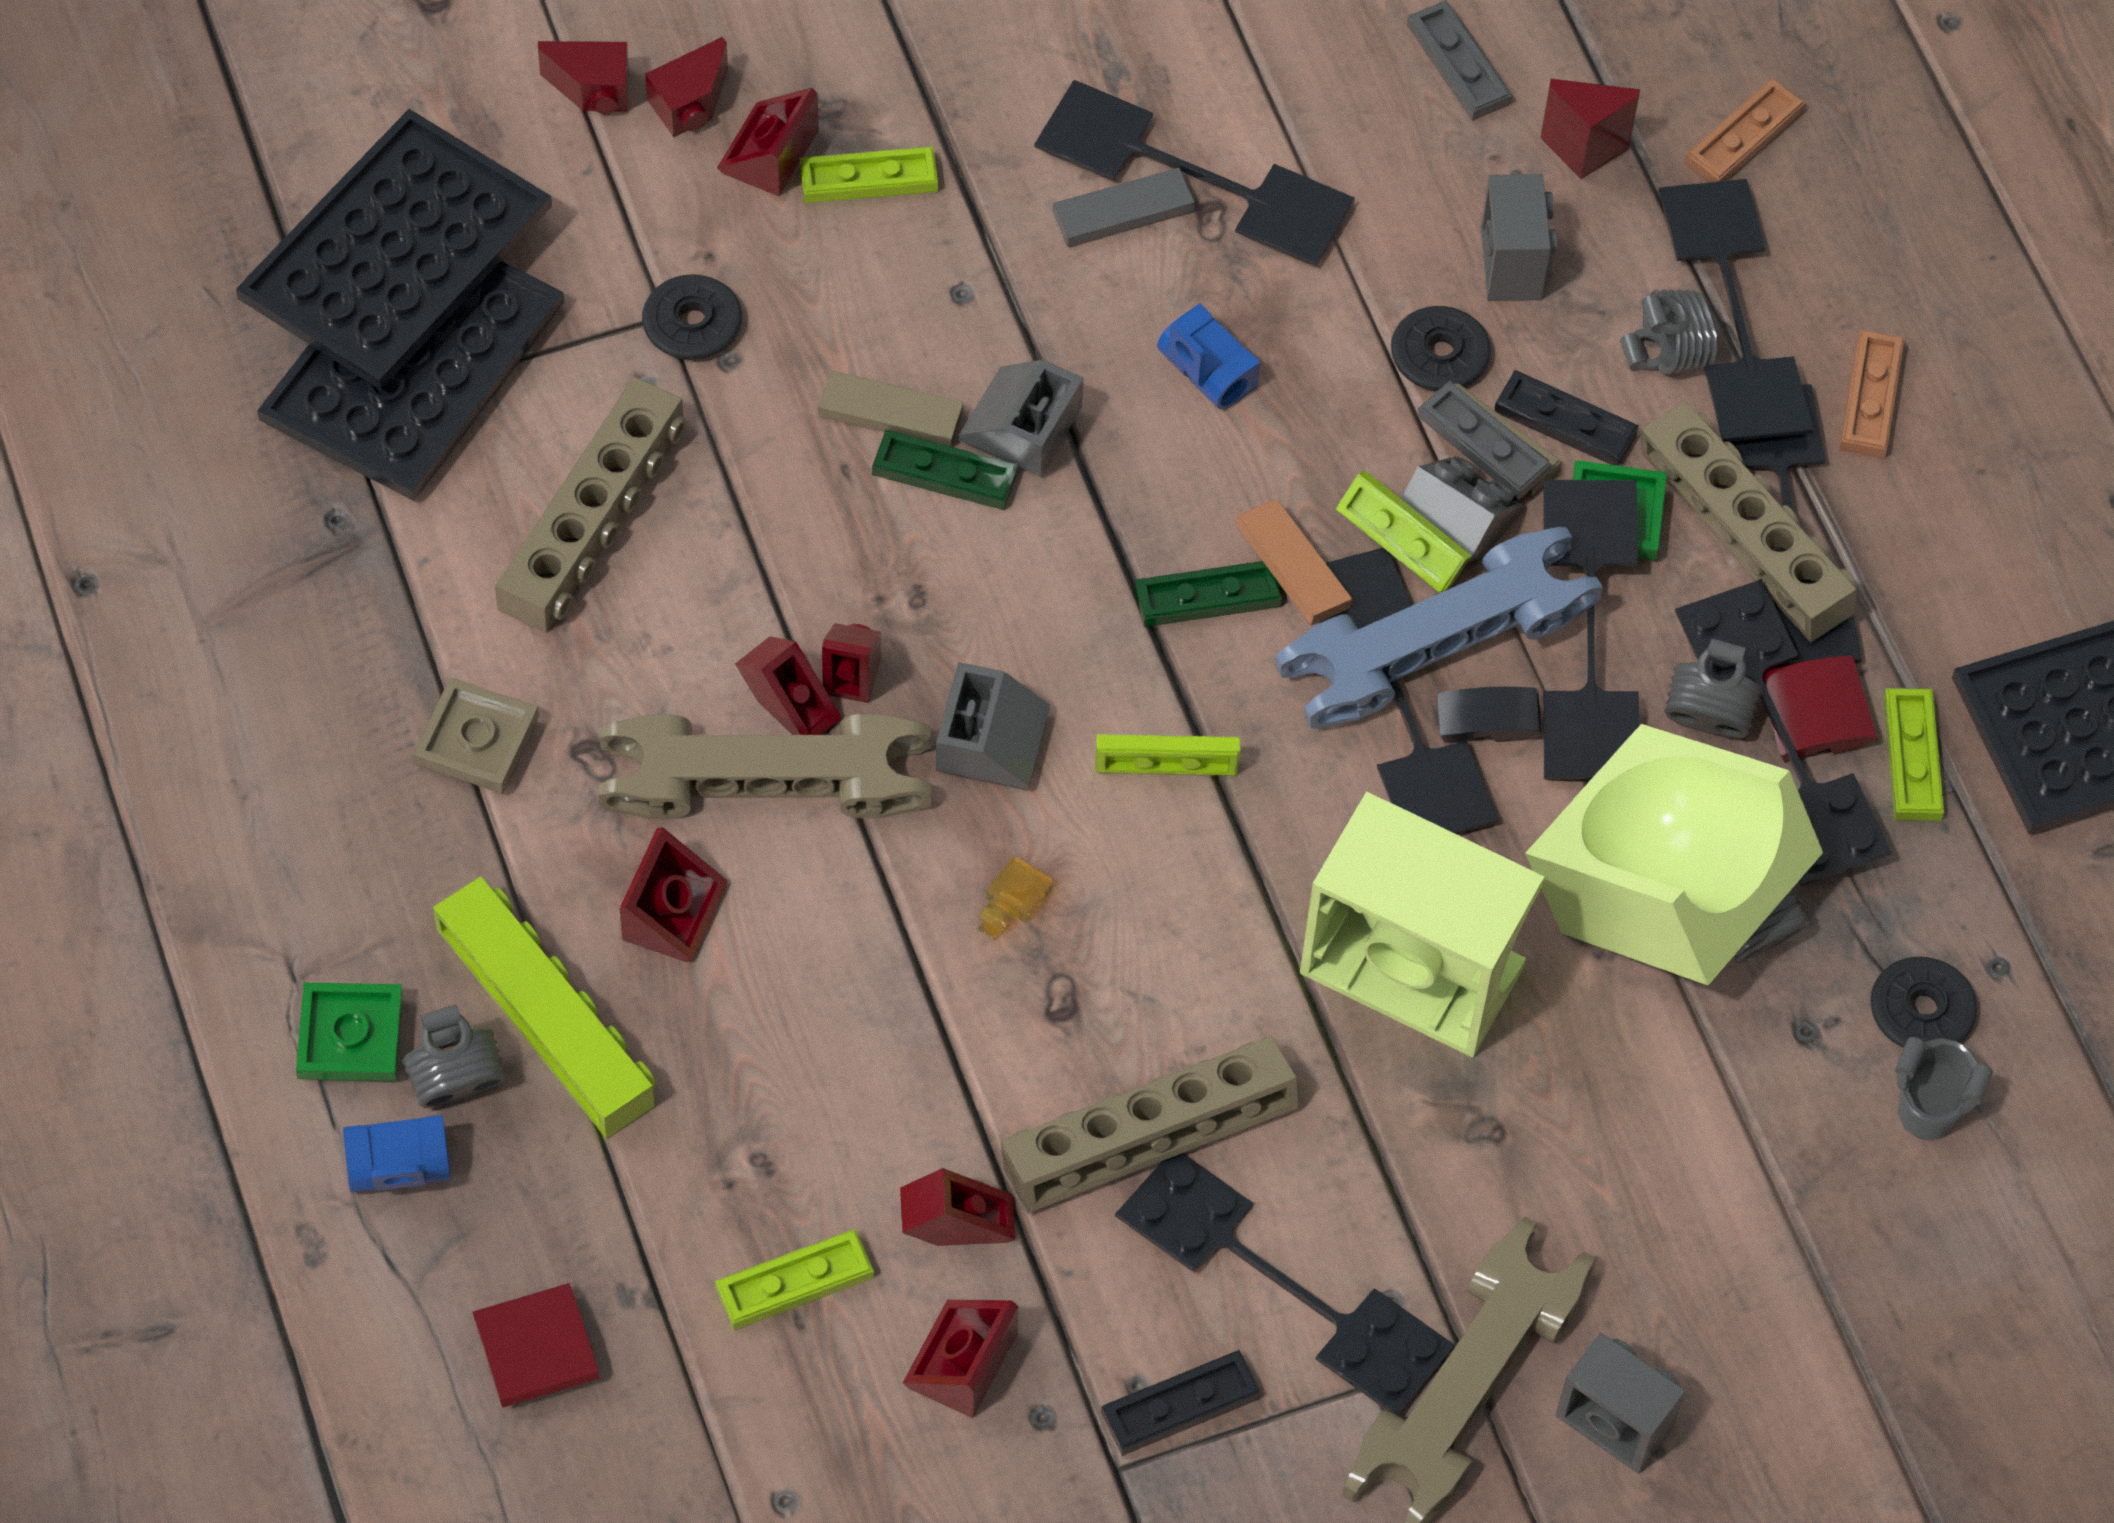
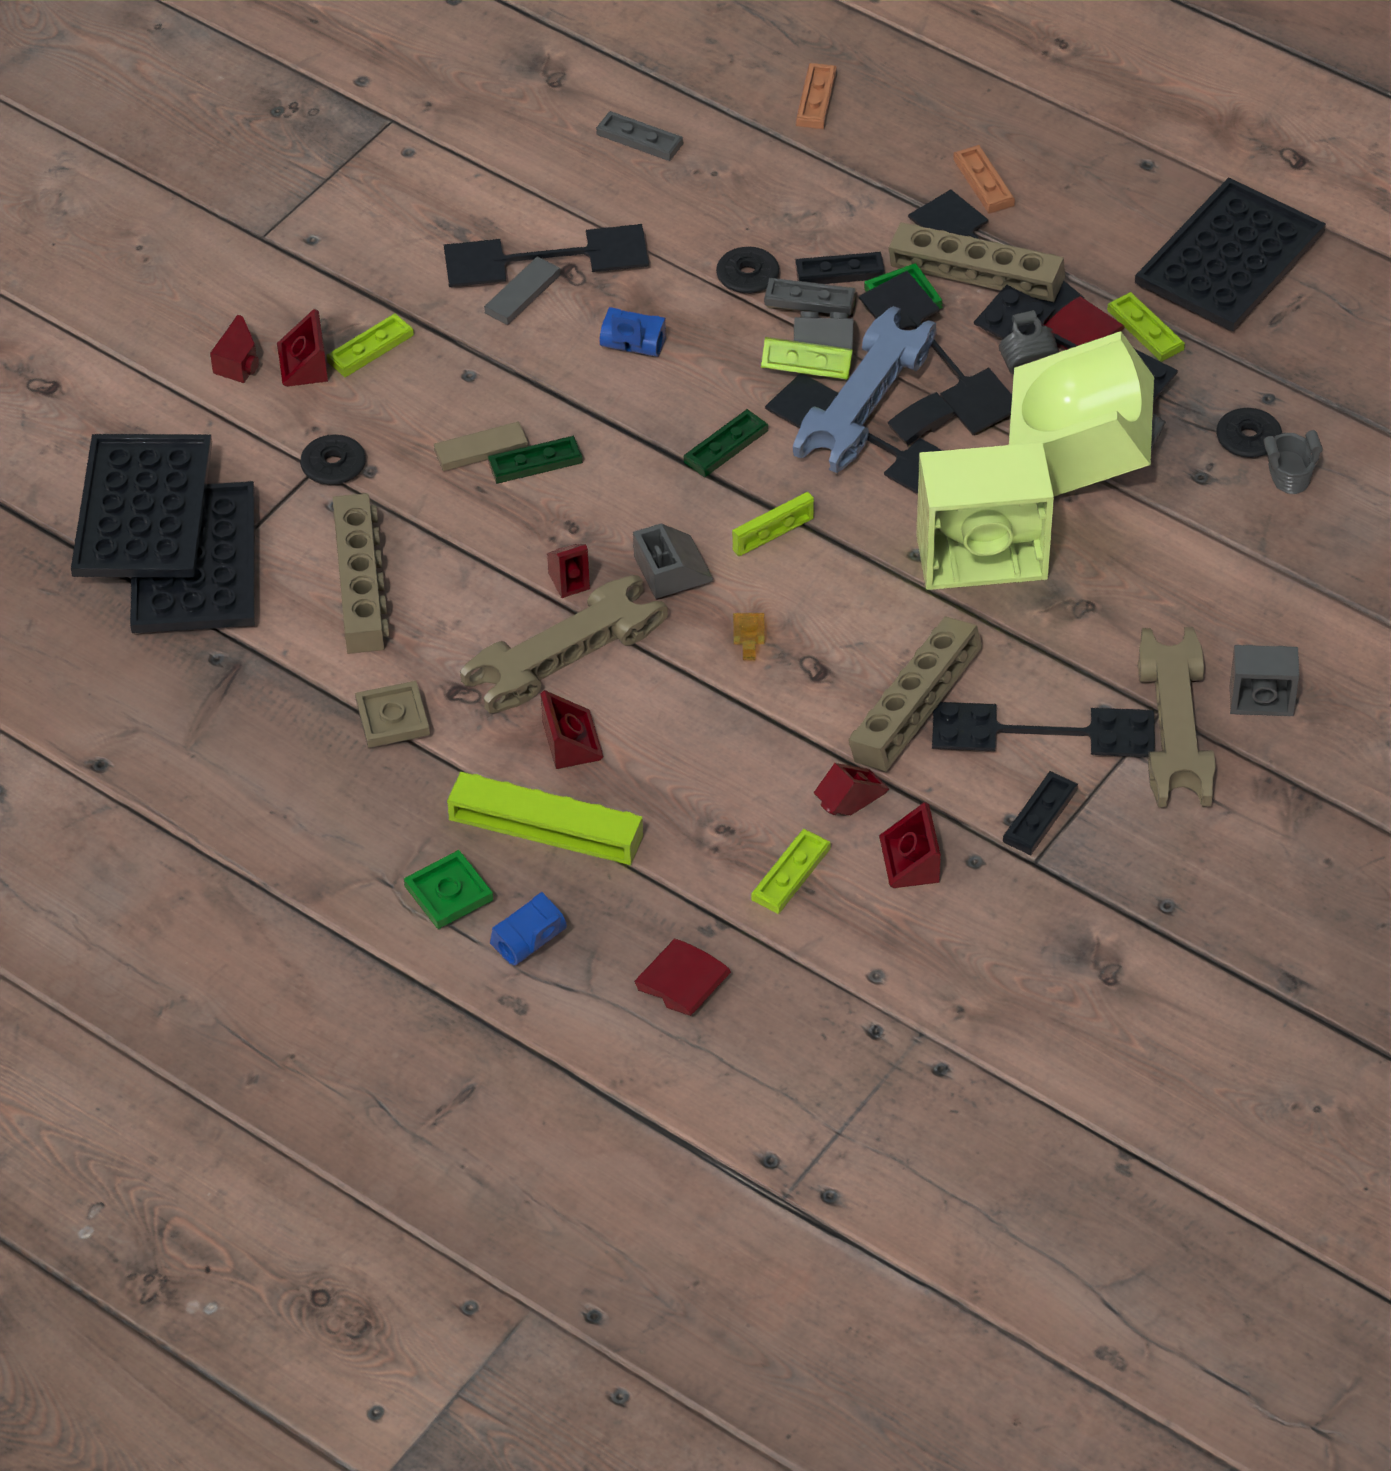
camera: 30 degrees left, 10 degrees down
dark grey piece [402,1004,506,1109] -> none
dark red slope [538,41,629,113] -> none
dark red slope [735,636,842,735] -> none
dark grey slope [959,360,1084,476] -> none
nougat tile [1235,499,1352,625] -> none
dark grey brick [1480,174,1557,301] -> none
dark red slope [1540,78,1640,179] -> none
dark grey piece [1620,289,1718,375] -> none
black hinge [1659,179,1813,442] -> none

